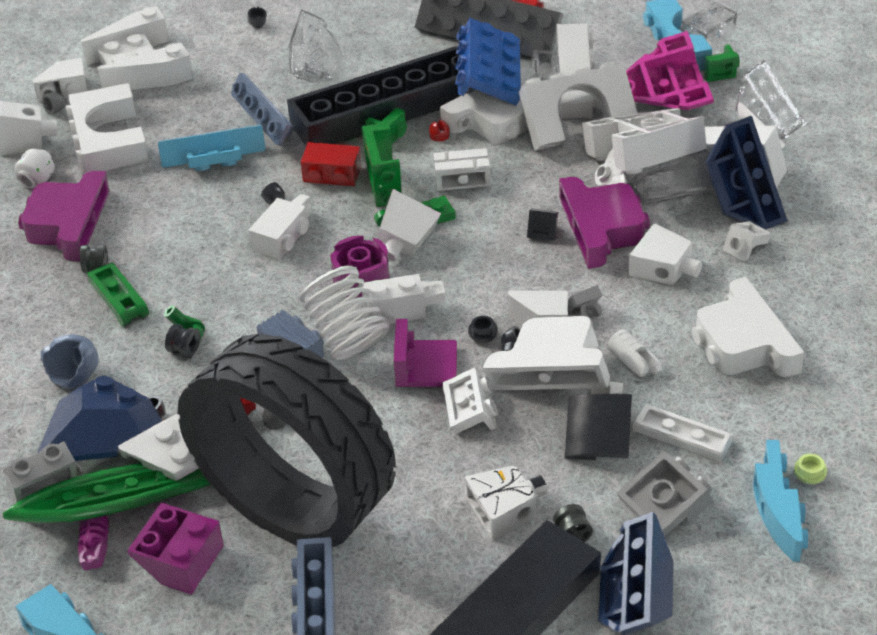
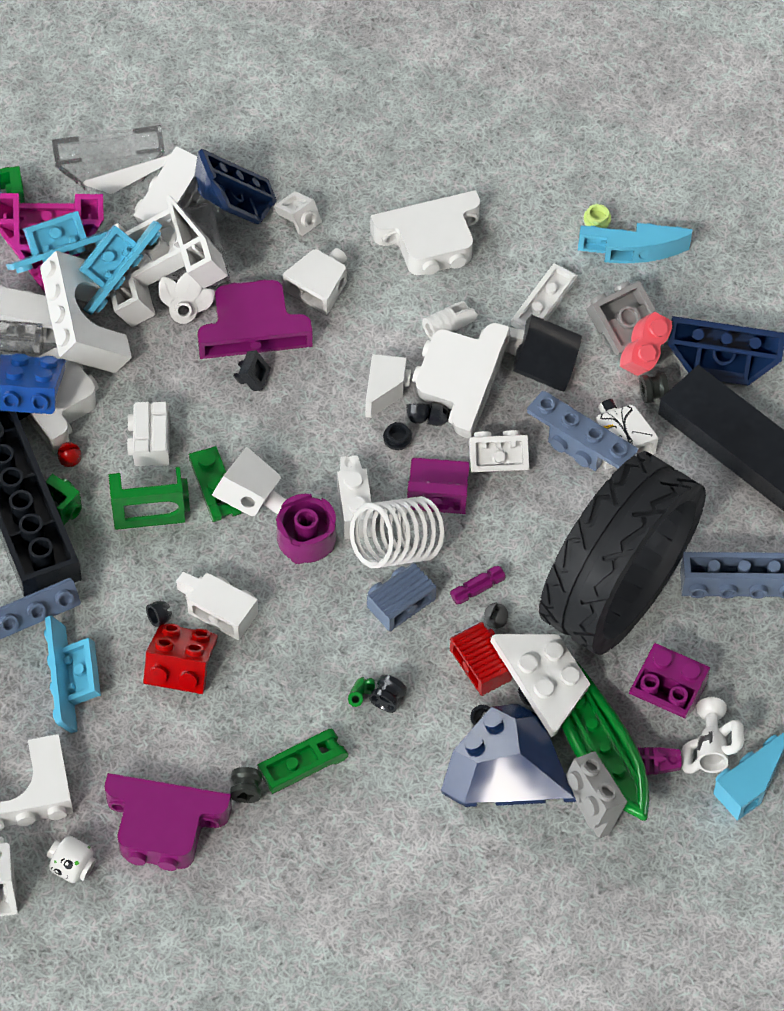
camera: 90 degrees left, 15 degrees up
sand blue hair [40,334,99,390] -> none
red brick [301,142,362,186] -> none
light grey tile [568,285,603,318] -> none
none -> medium azure bracket [6,211,110,273]
none -> medium azure bracket [78,221,162,315]
none -> red bracket [143,623,218,695]
none -> sand blue bracket [527,391,638,472]
none -> coral brick [620,312,672,376]
none -> white piece [681,697,744,774]

